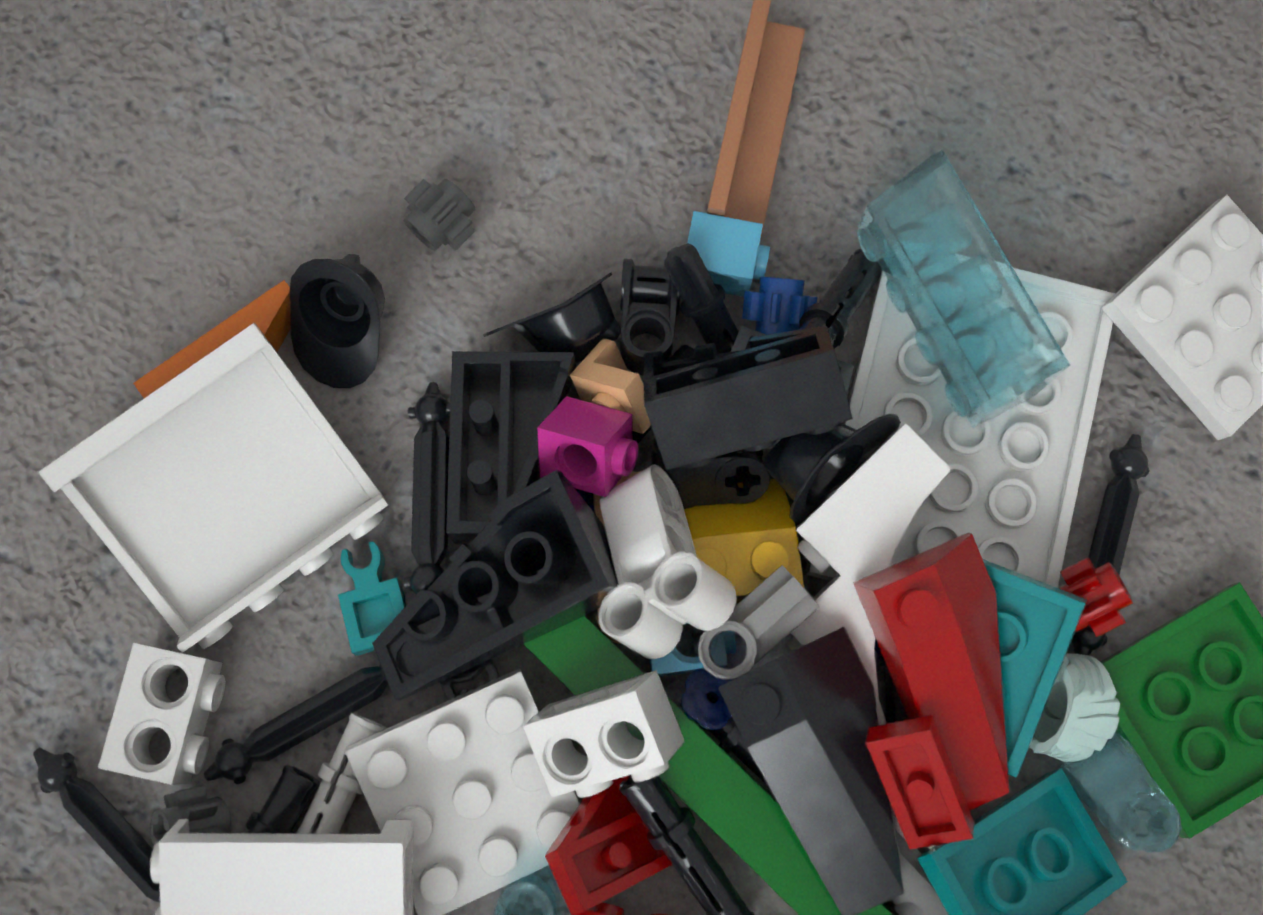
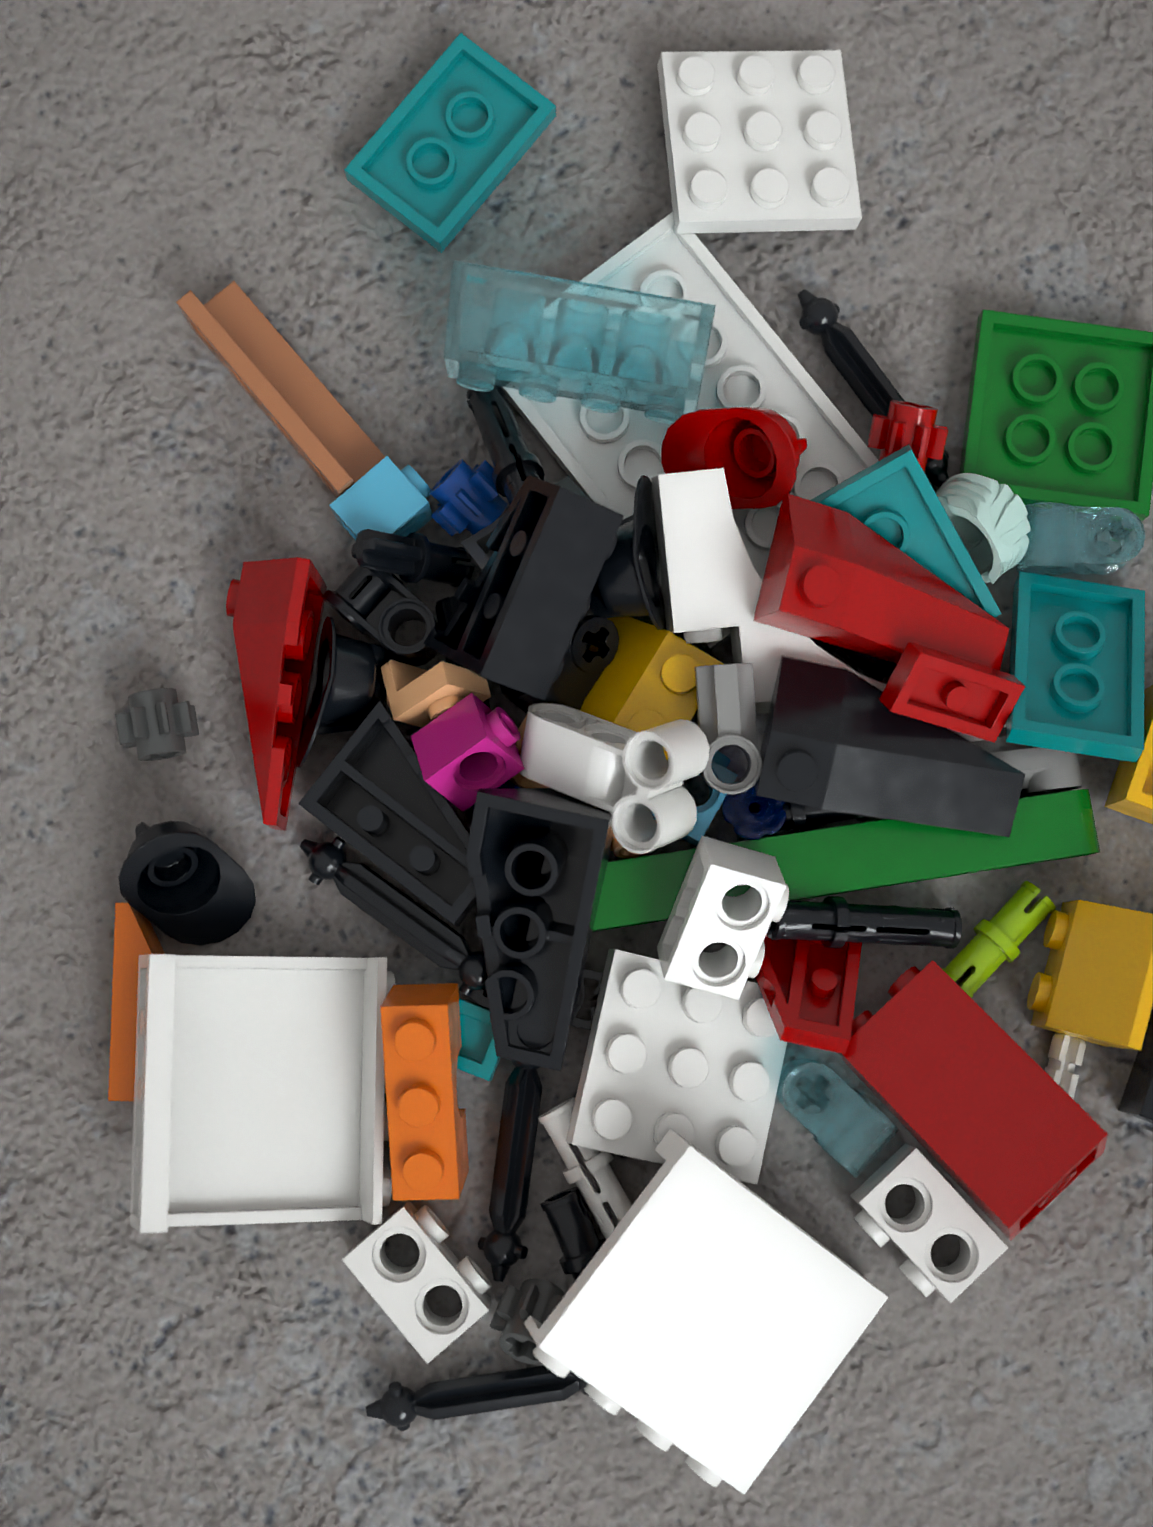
camera: 50 degrees left, 5 degrees up
none -> red wedge [226,557,327,831]
none -> teal plate [344,33,556,253]
none -> orange arch [380,983,469,1201]
none -> red piece [661,407,807,509]

